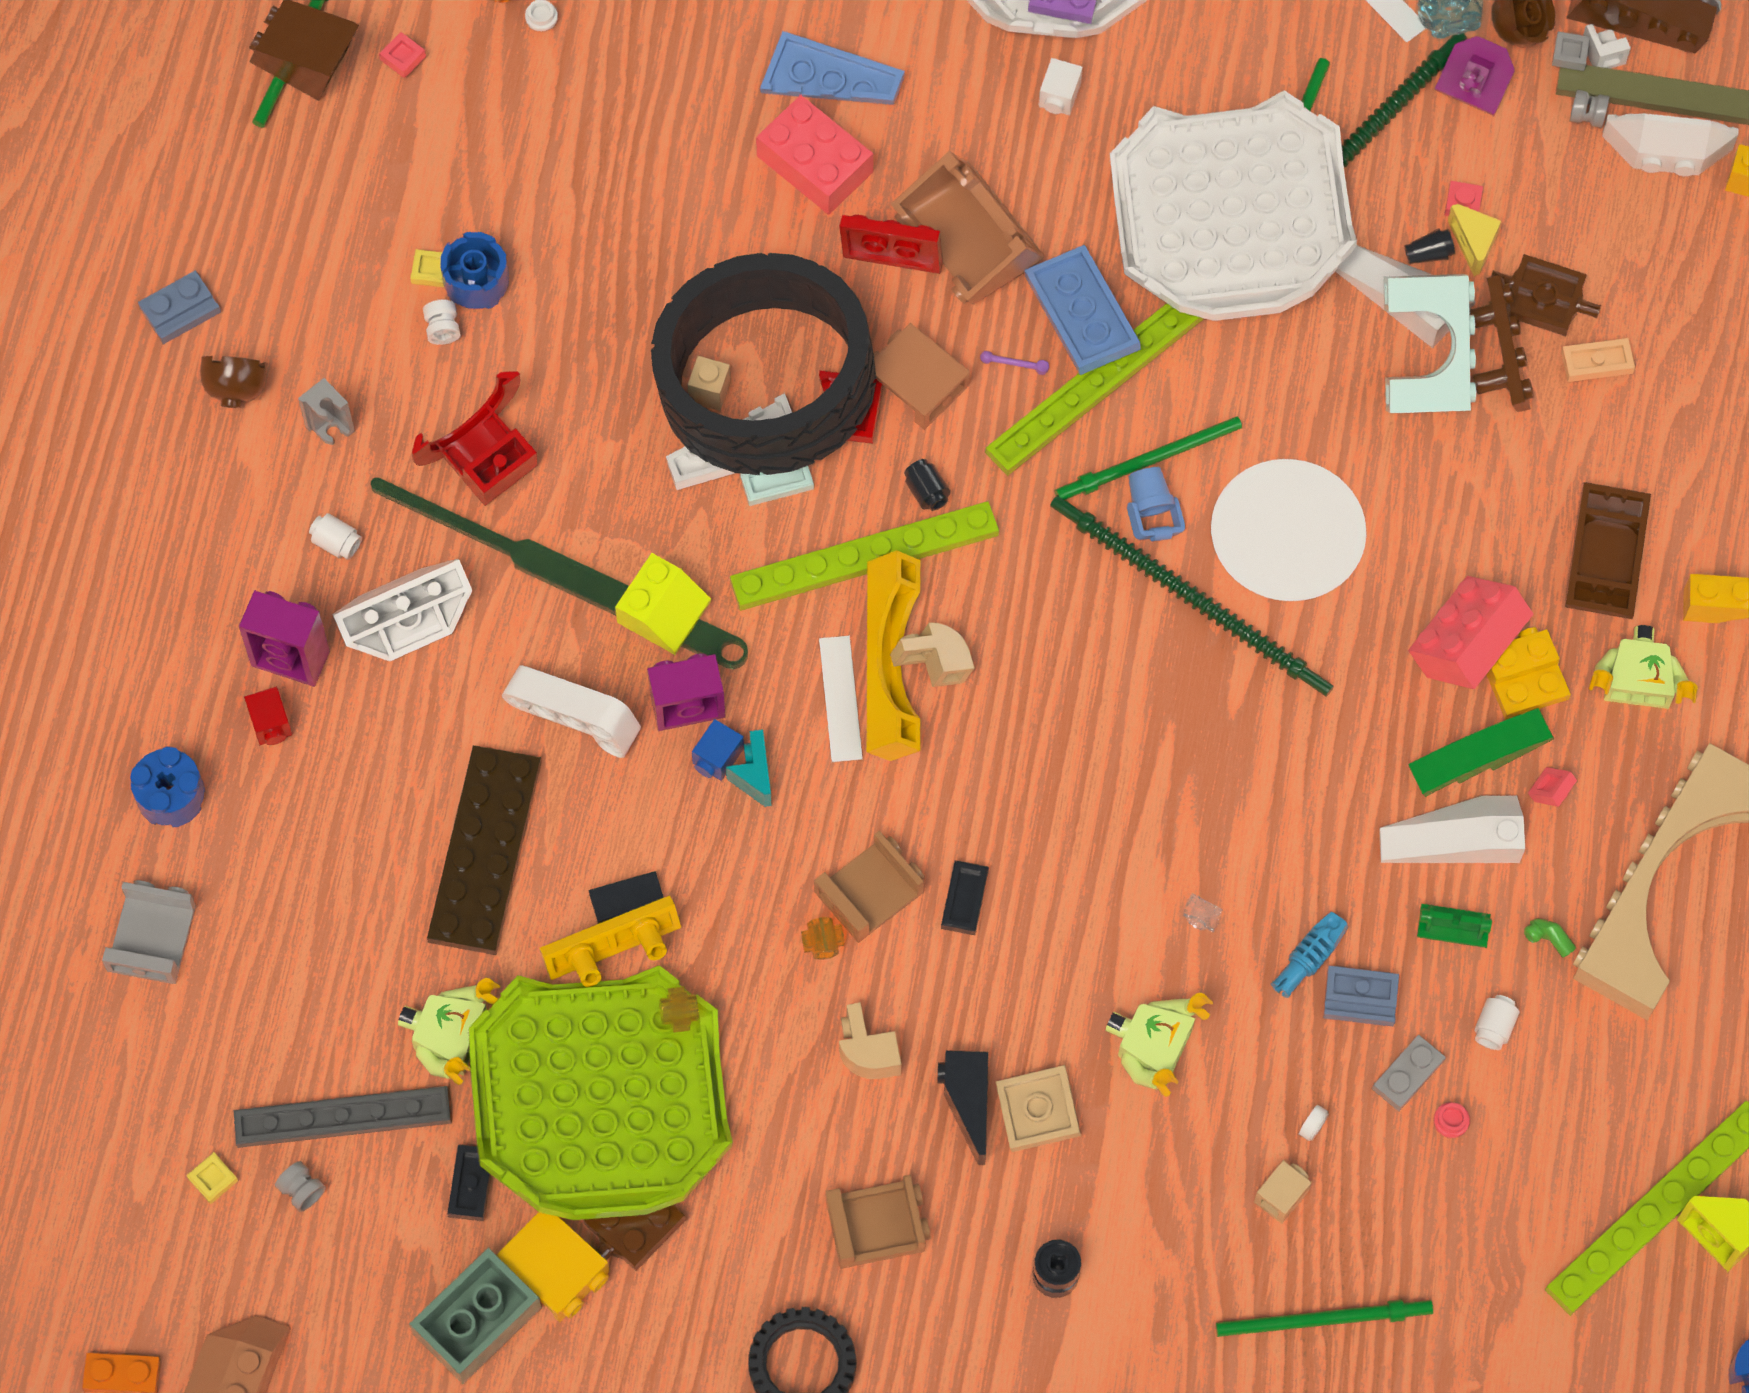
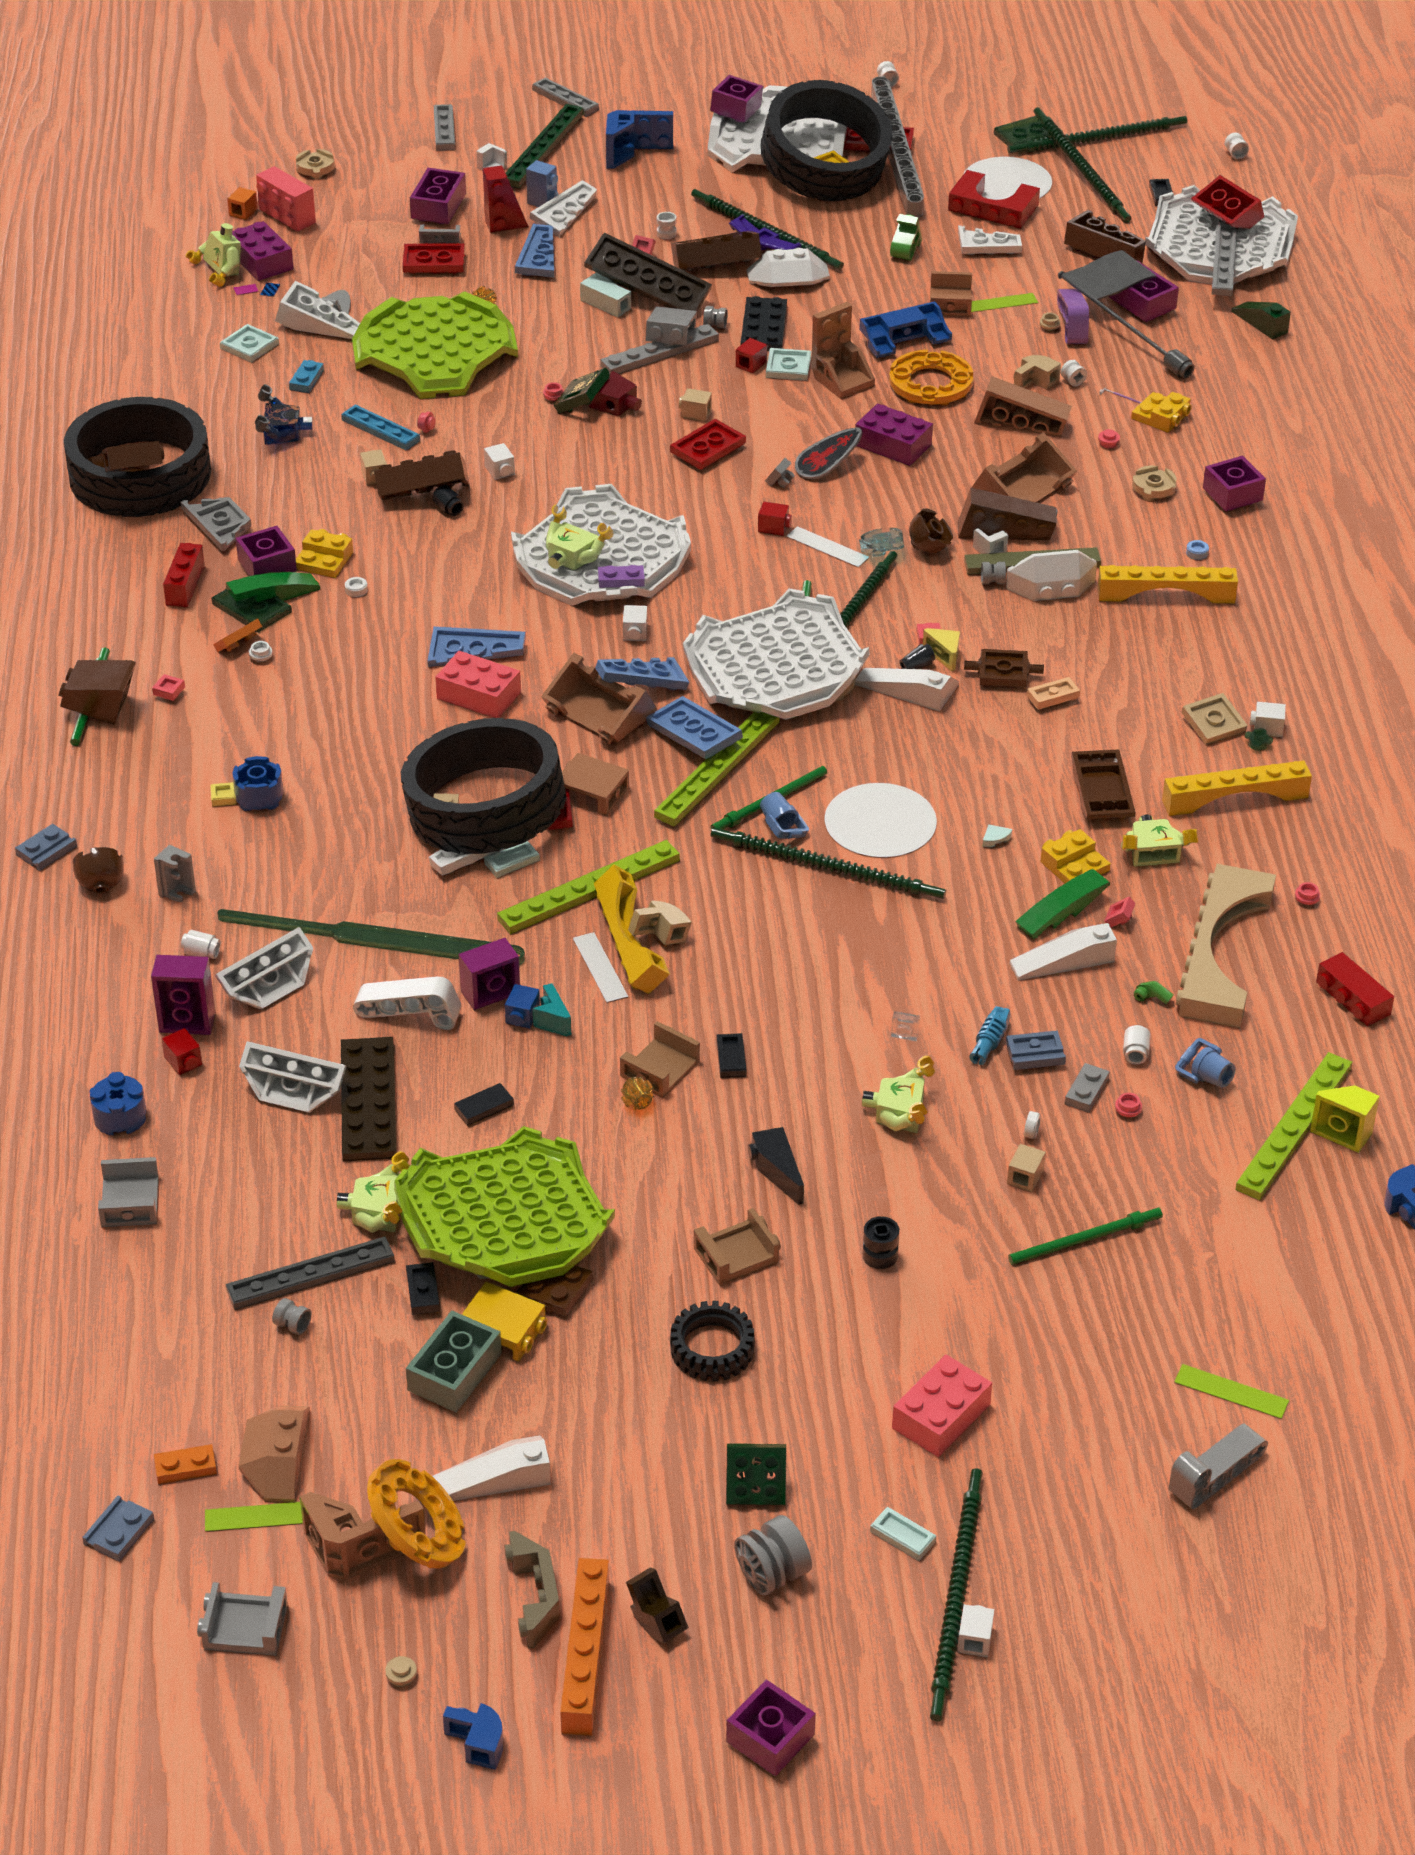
camera: 15 degrees left, 25 degrees down
light yellow tile [186,1153,238,1204] -> none
red piece [411,371,537,506] -> none
white wheel [423,300,460,345] -> none
yellow plate [539,895,681,987] -> none
neon yellow slope [615,553,711,655] -> none
clear yellow gear [659,986,699,1033] -> none
red plate [839,214,943,274] -> none
tan brick [839,1002,901,1079] -> none
black brick [904,459,951,511] -> none
medium lavender hinge [980,351,1049,375] -> none
tan plate [996,1065,1081,1152] -> none
light aqua arch [1383,274,1476,413] -> none
coral brick [1408,576,1533,690] -> none
green hinge [1417,904,1492,948] -> none
magenta piece [1435,36,1515,116] -> none
reddish brown plate [1469,275,1534,412] -> none
light grey tile [1552,31,1590,71] -> none
none -> white wedge [239,1041,347,1113]
none -> medium blue wing [595,657,689,690]
none -> light aqua tile [983,824,1012,847]
none -> medium blue piece [1175,1038,1236,1087]

